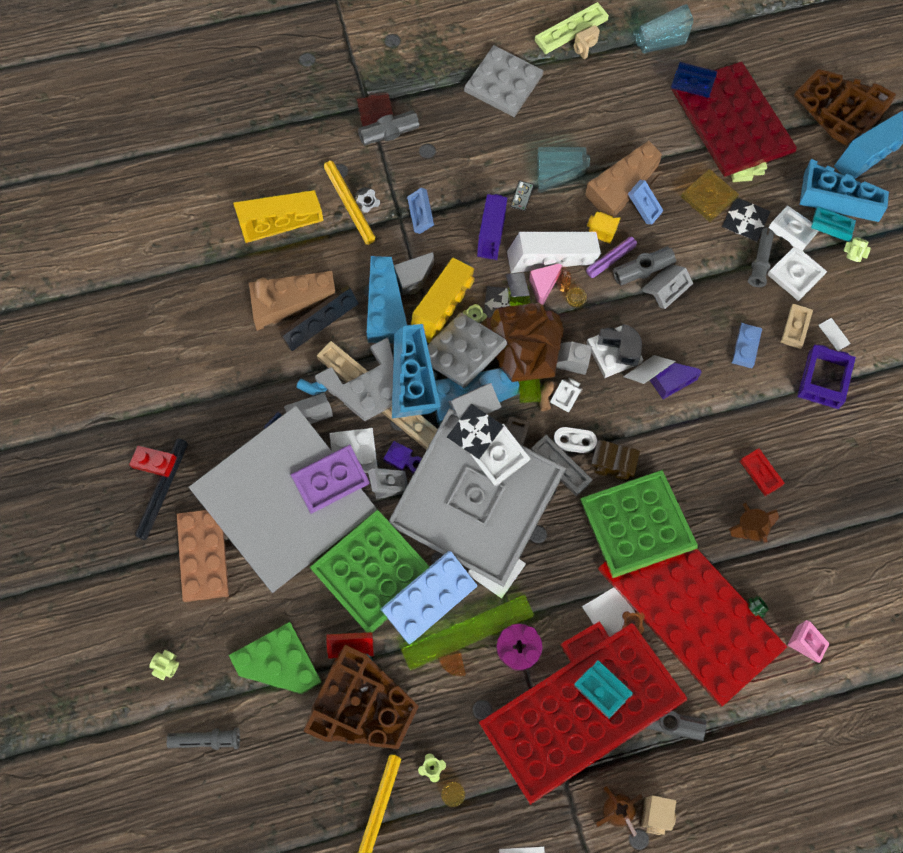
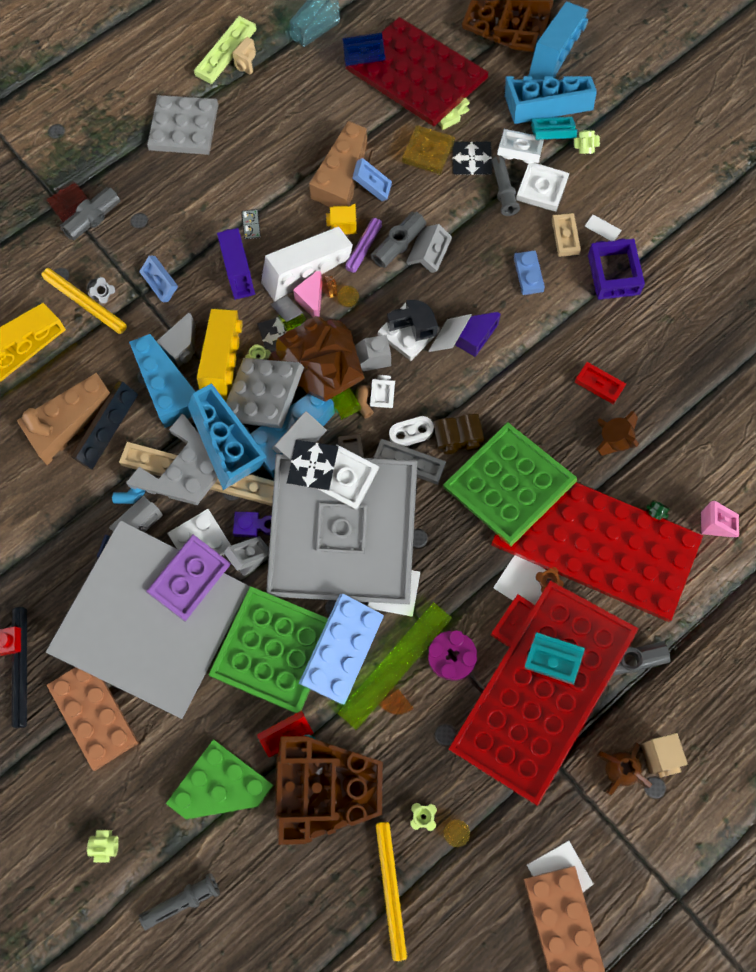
camera: 20 degrees left, 0 degrees up
clear light blue slope [537,147,590,192] -> none

